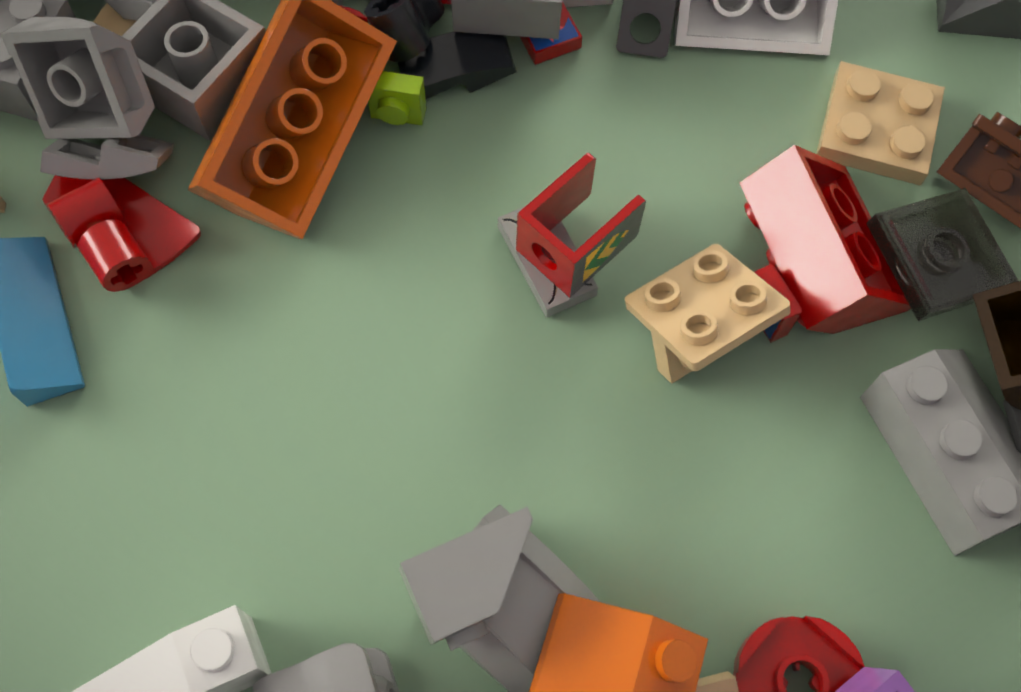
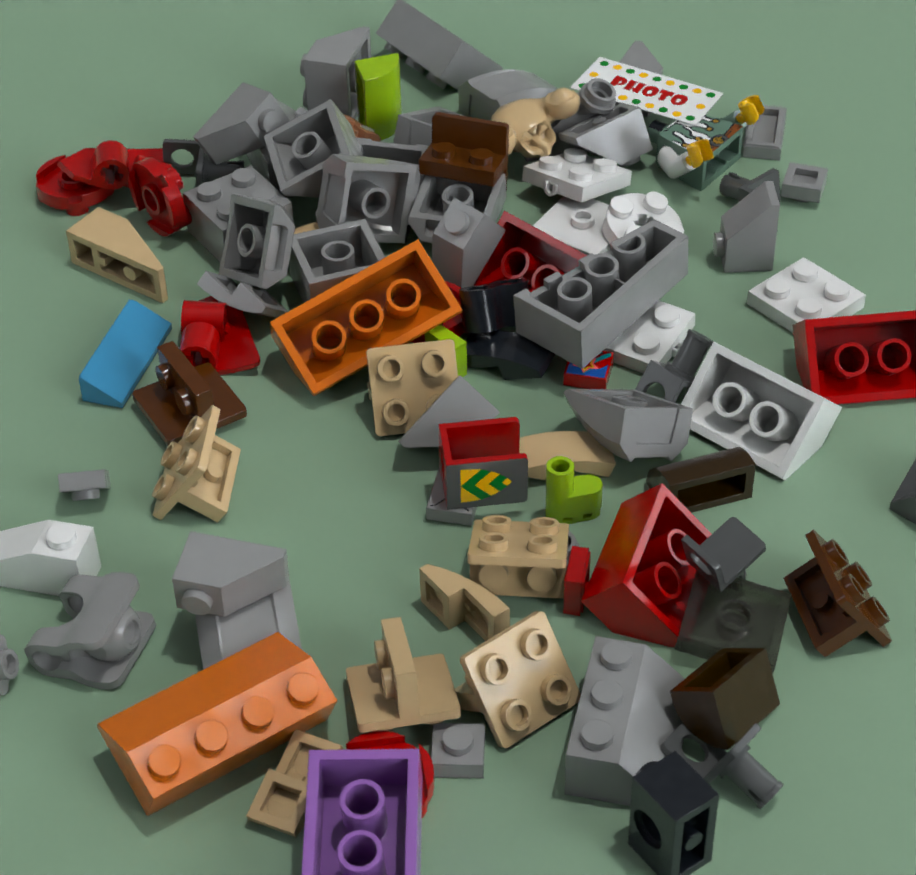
camera: 40 degrees right, 25 degrees down
tan plate [816,61,945,186] -> none
none -> light grey plate [58,469,111,501]
none -> reddish brown bracket [132,341,247,446]
none -> tan bracket [152,405,241,523]
none -> tan bracket [346,617,461,733]
none -> tan bracket [366,339,458,436]
none -> light grey slope [398,375,500,448]
none -> tan slope [419,564,510,641]
none -> light grey plate [431,723,485,778]
none -> tan bracket [455,611,581,748]
none -> tan slope [519,431,616,480]
none -> lime piece [545,456,603,524]
none -> light grey slope [564,389,693,462]
none -> dark brown brick [646,447,756,513]
none -> dark grey bracket [681,517,766,592]

